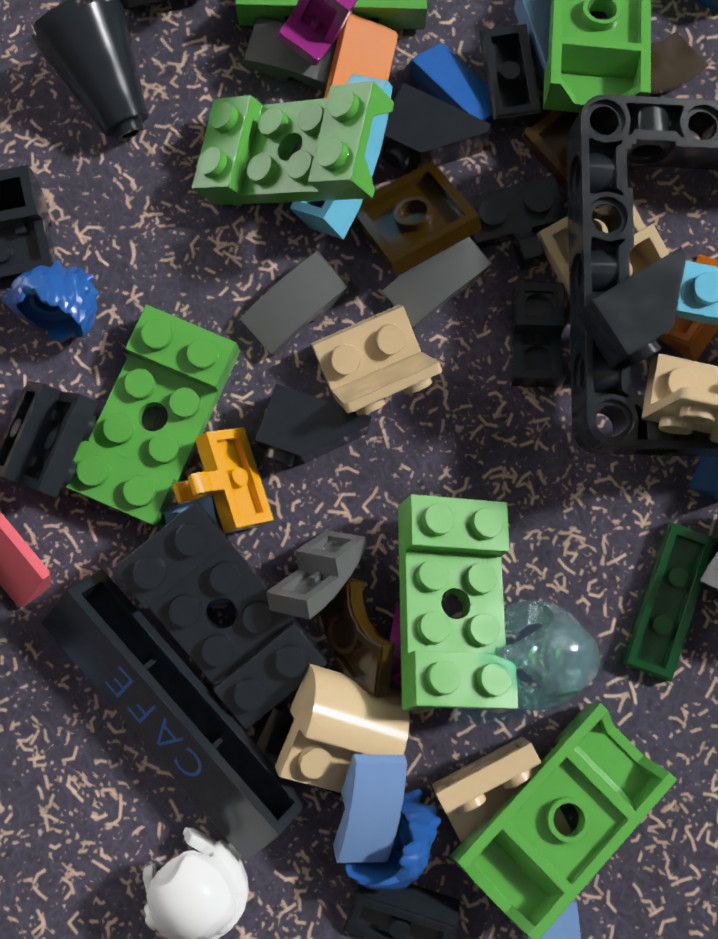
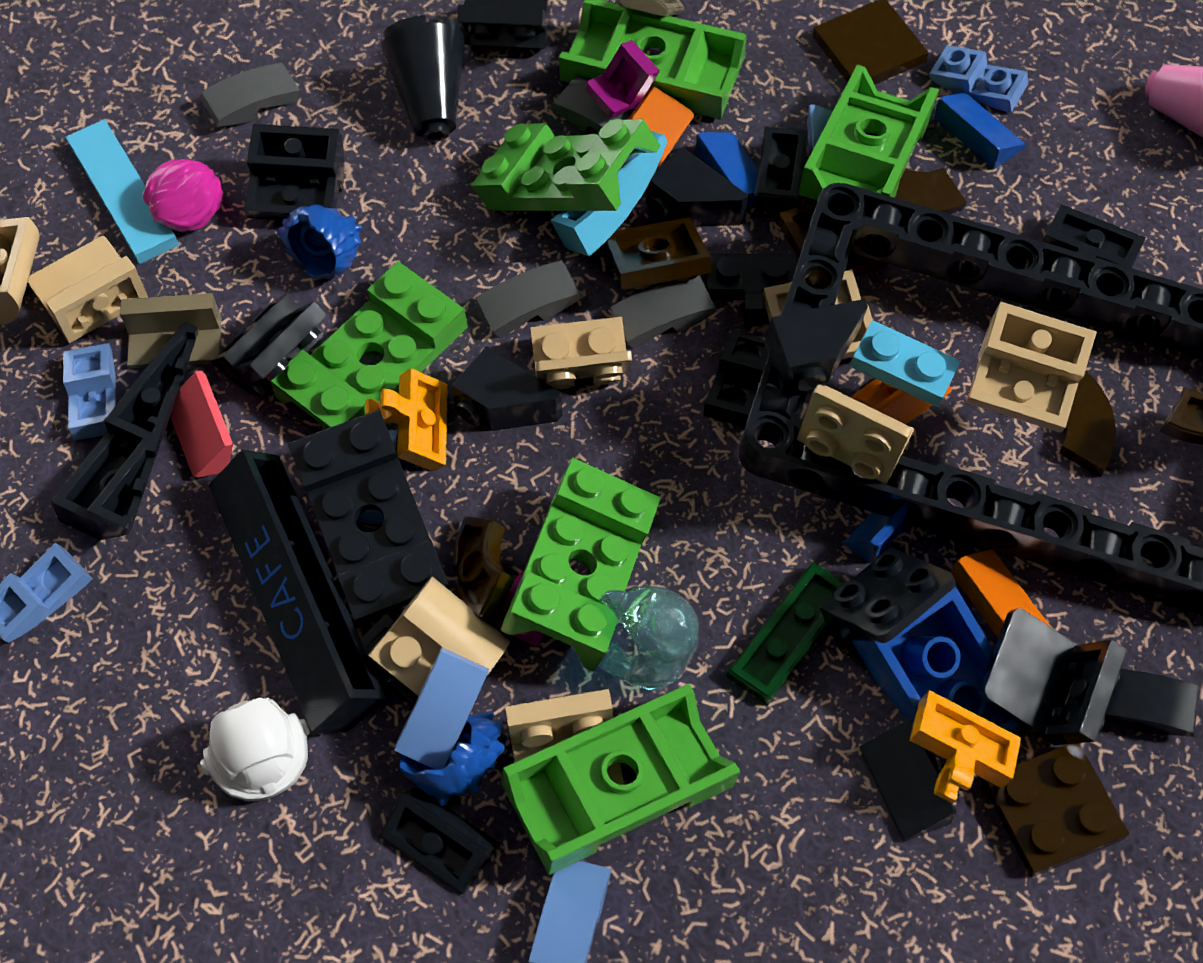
camera: 20 degrees right, 20 degrees down
dark grey slope [266,530,367,620] -> none

